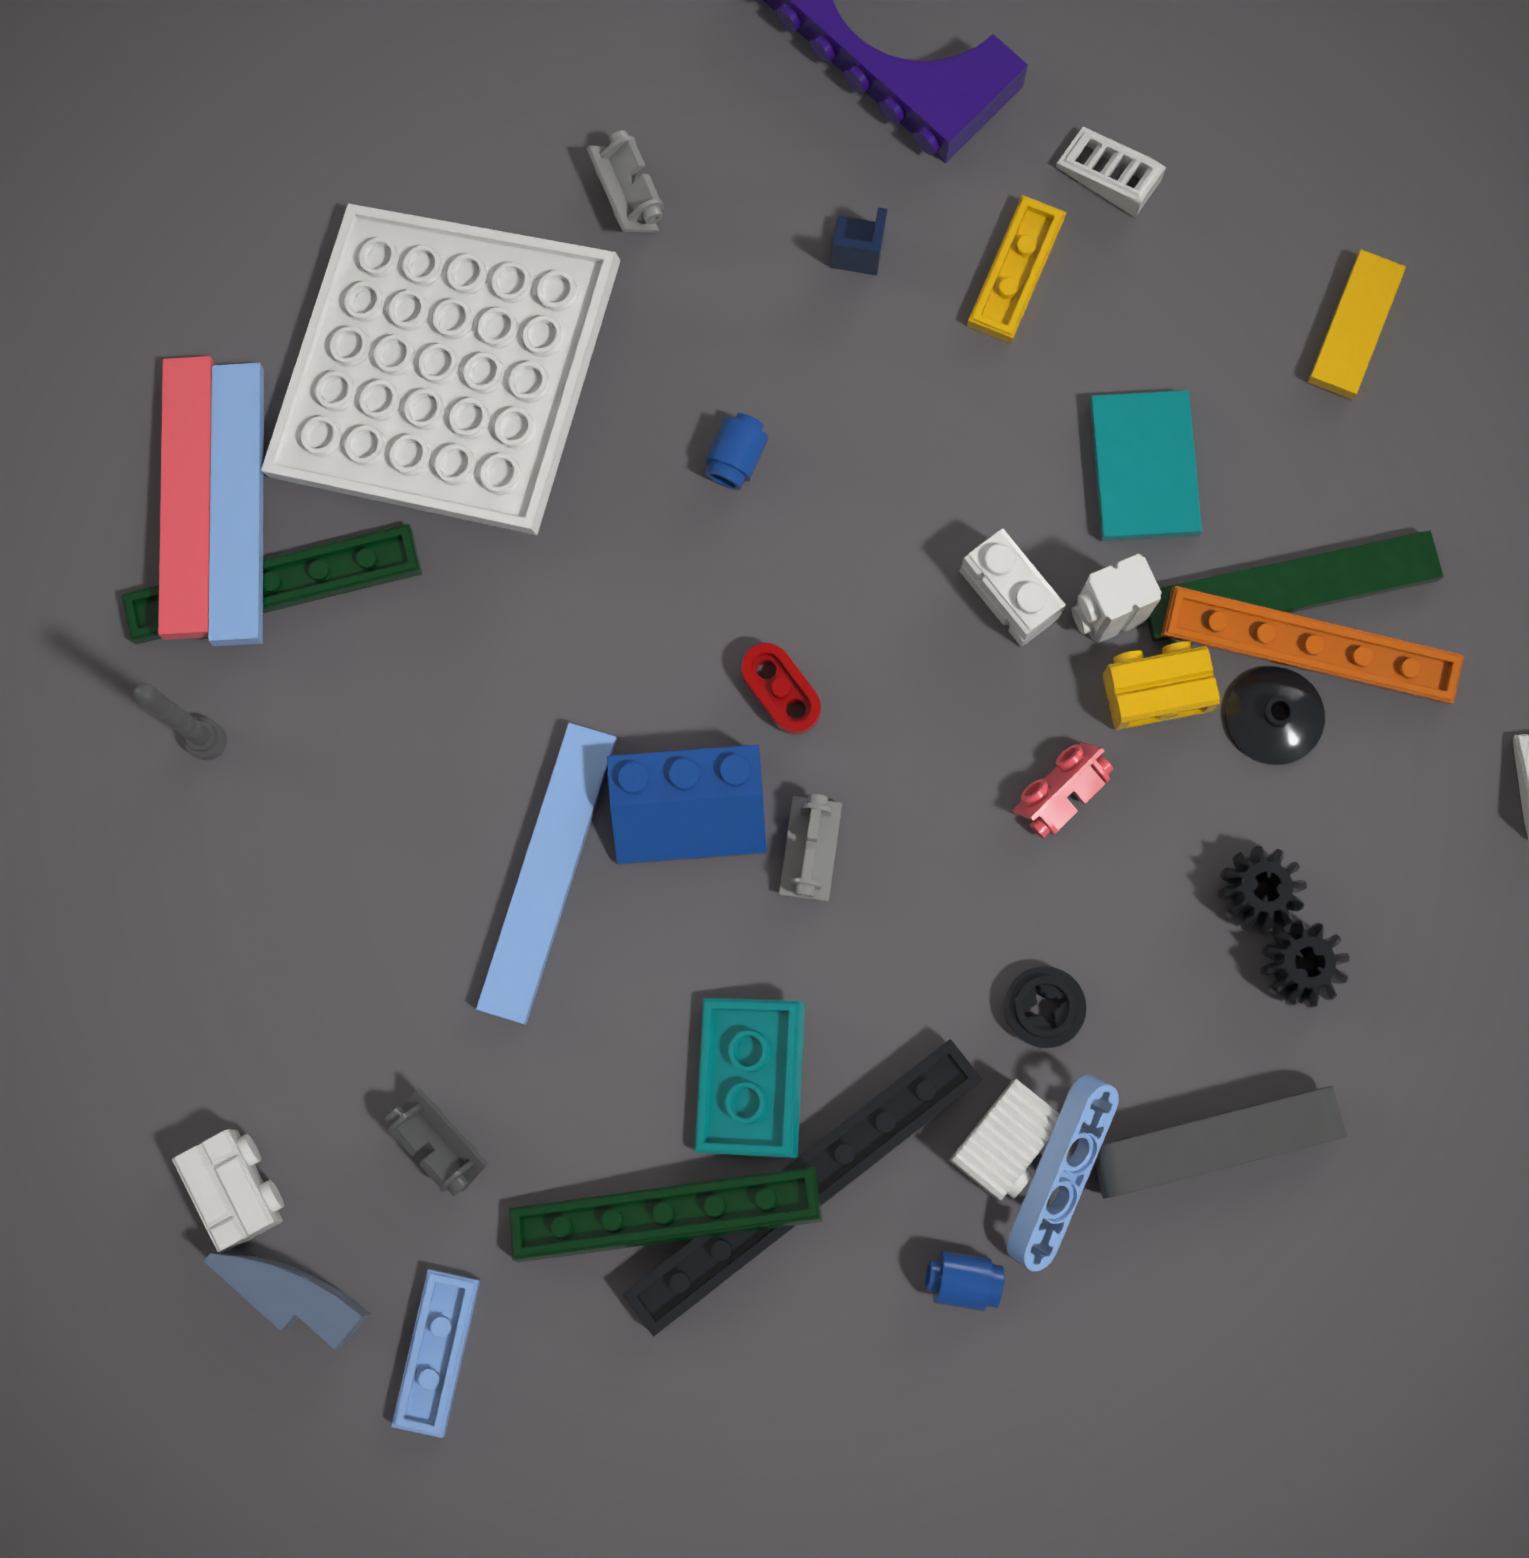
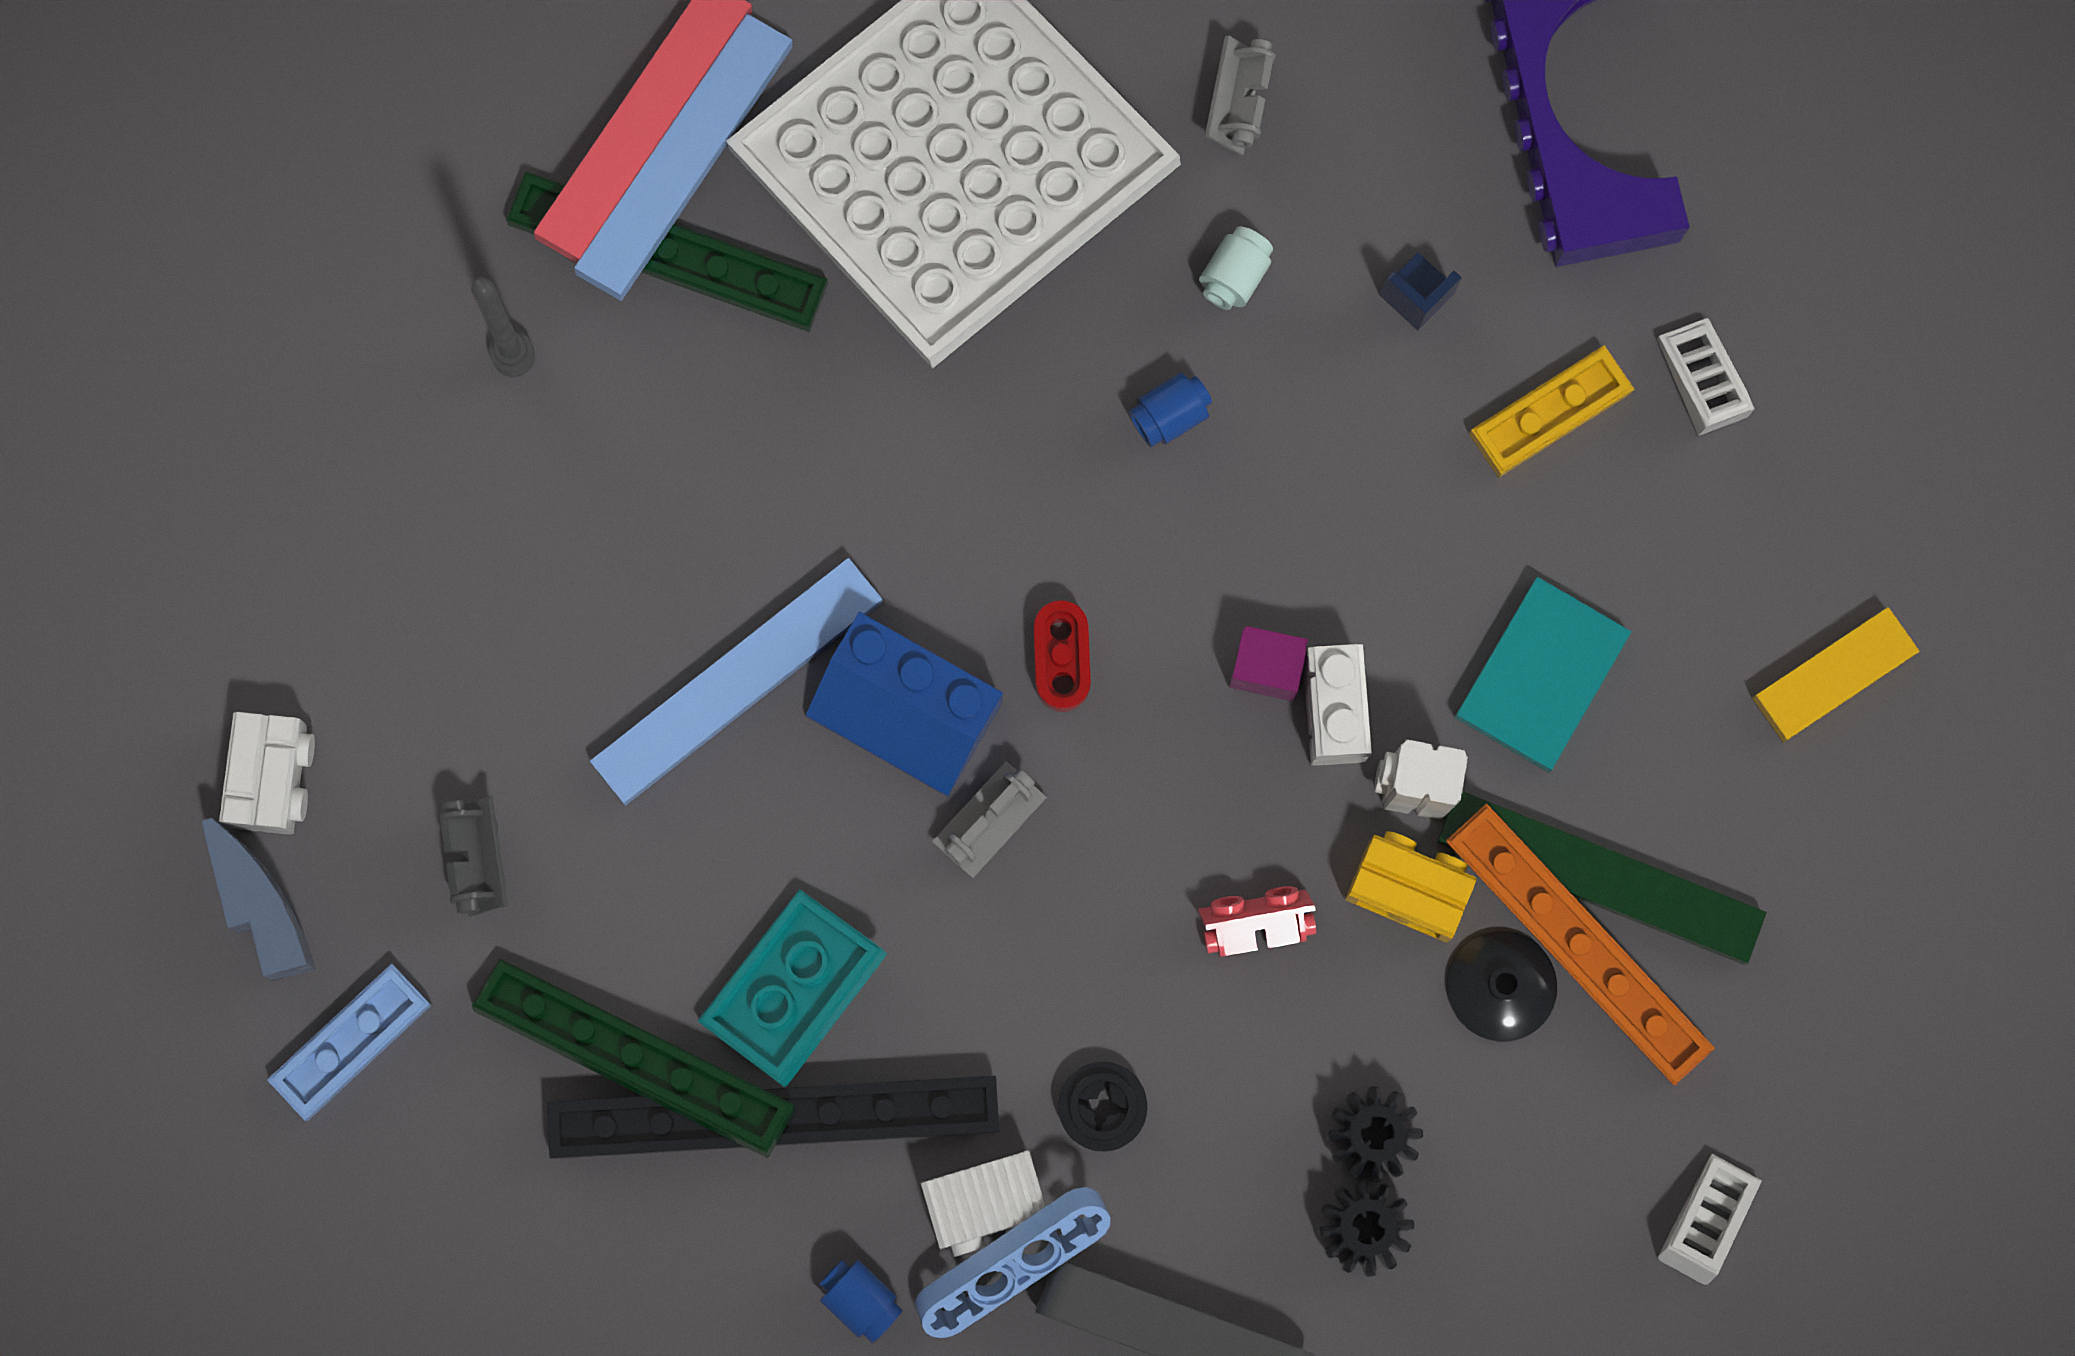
camera: 25 degrees right, 0 degrees up
none -> light aqua brick [1199,226,1273,310]
none -> magenta panel [1229,626,1308,701]

